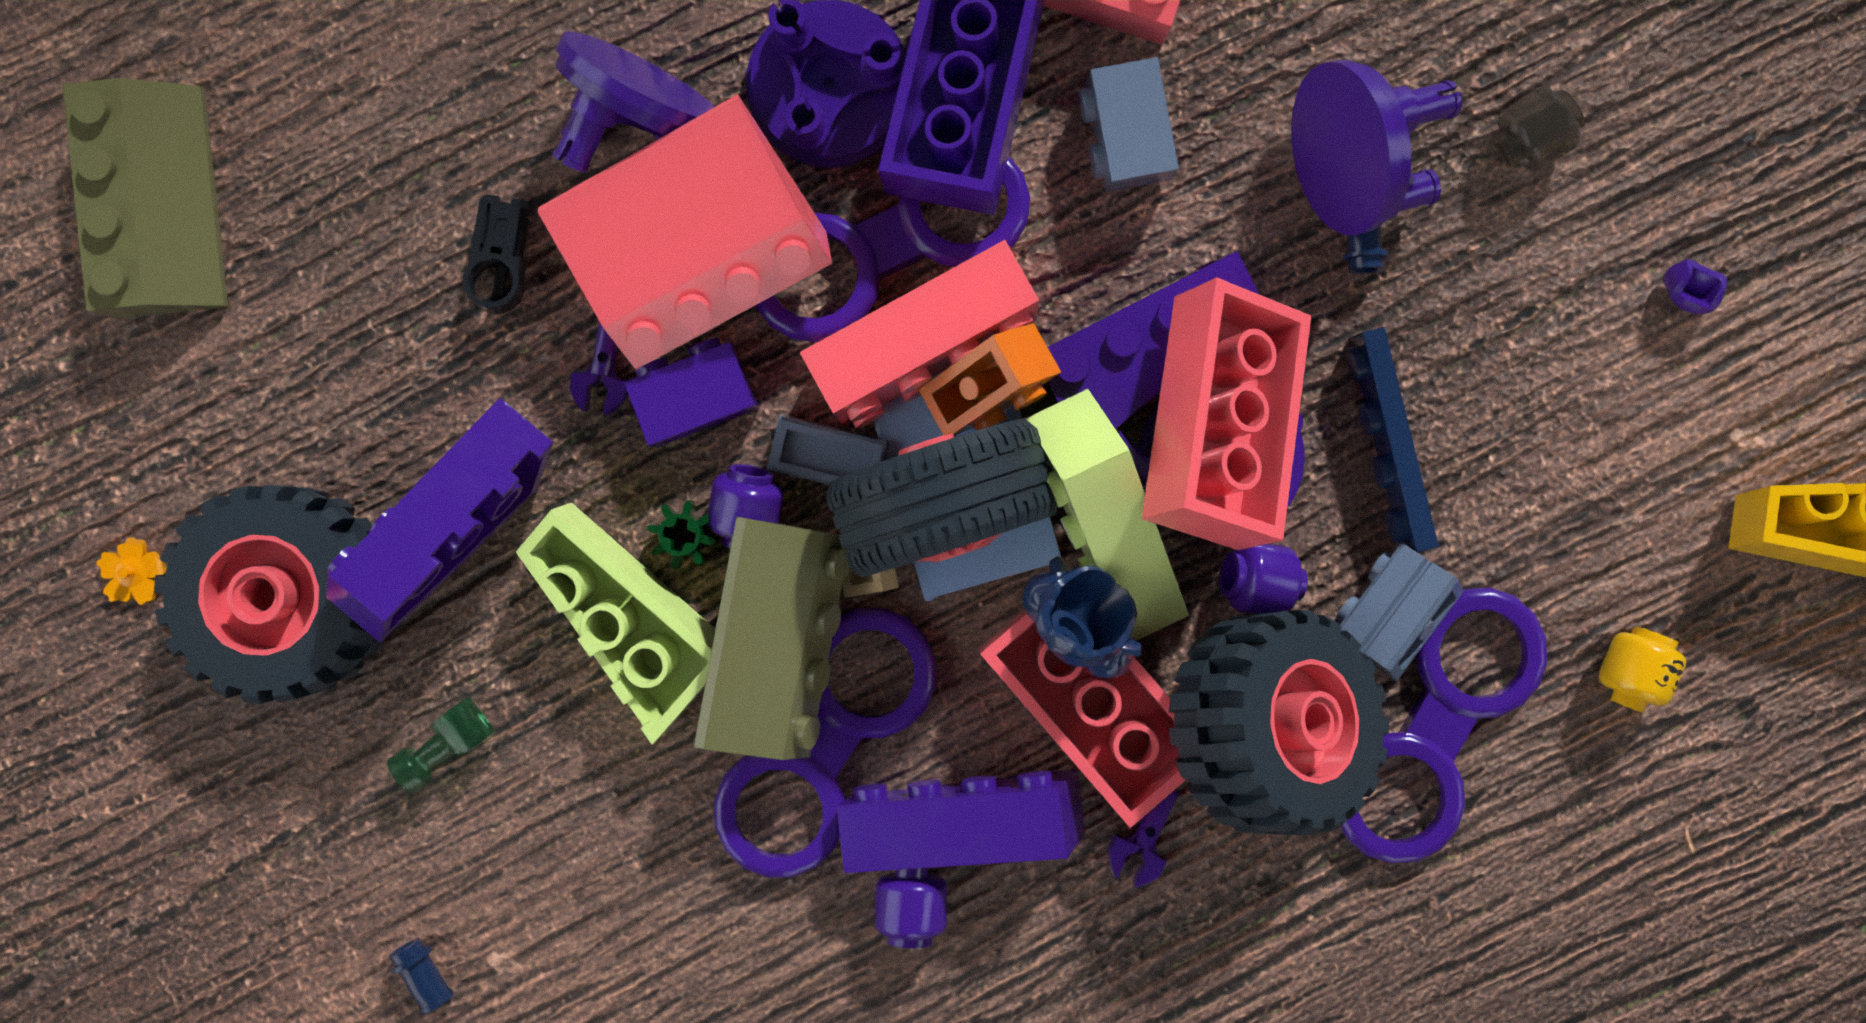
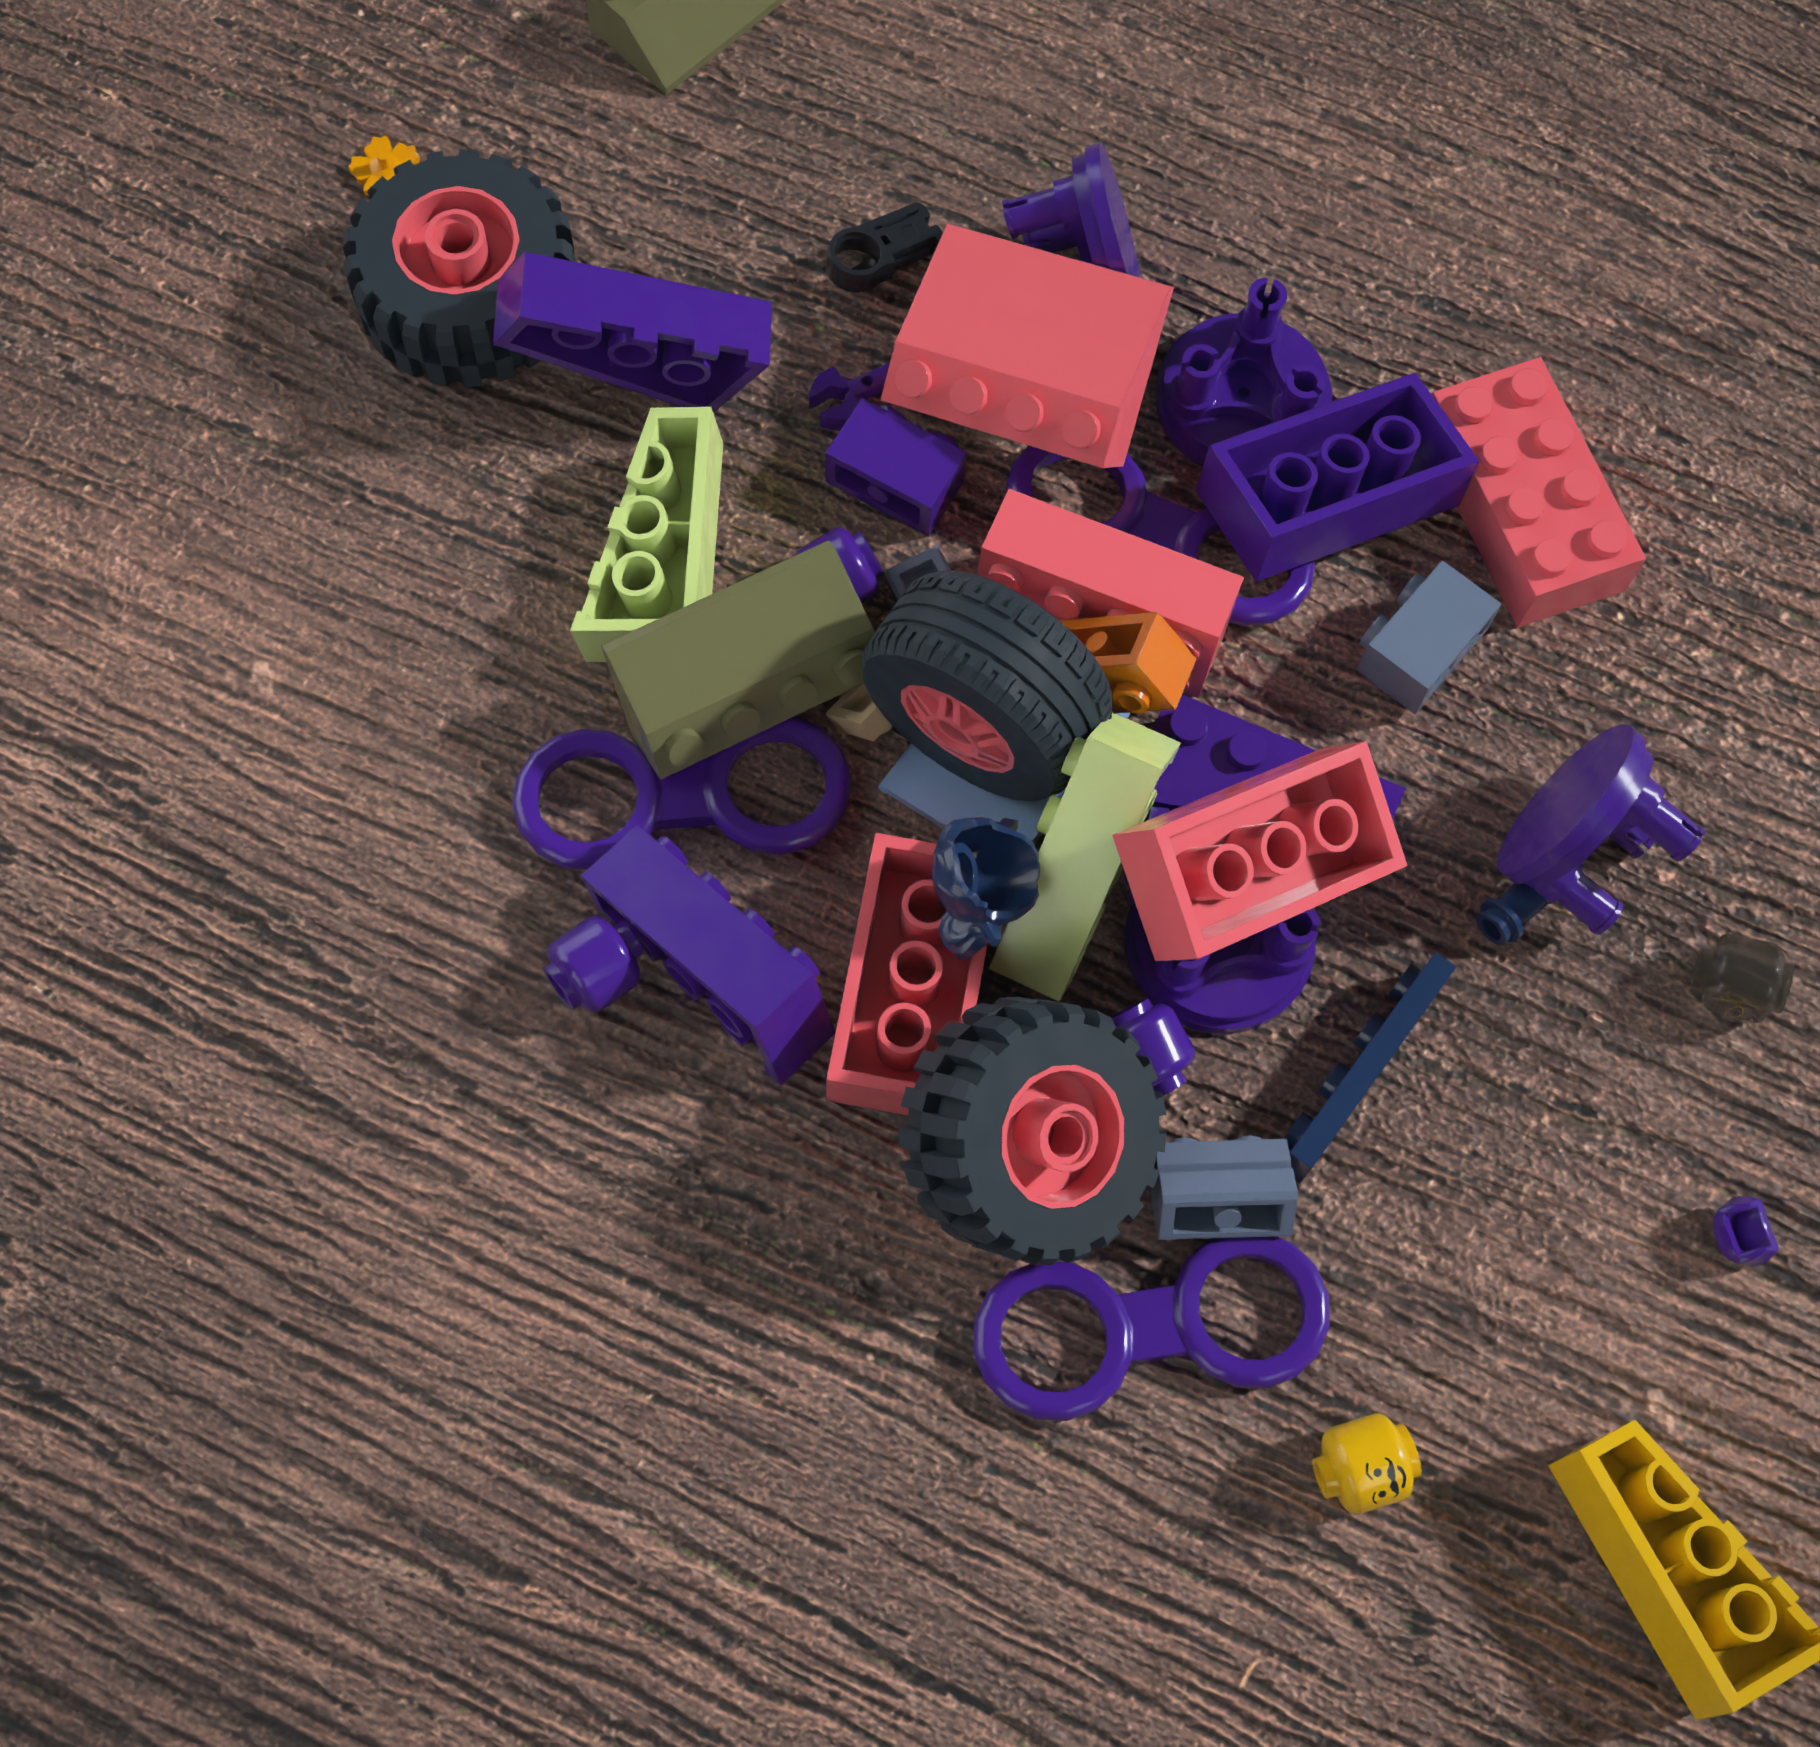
camera: 45 degrees right, 20 degrees down
clear green leg [387,696,497,794] -> none
dark blue pin [389,938,453,1015] -> none
dark green gear [647,500,719,569] -> none
dark purple bar [1108,789,1179,887] -> none

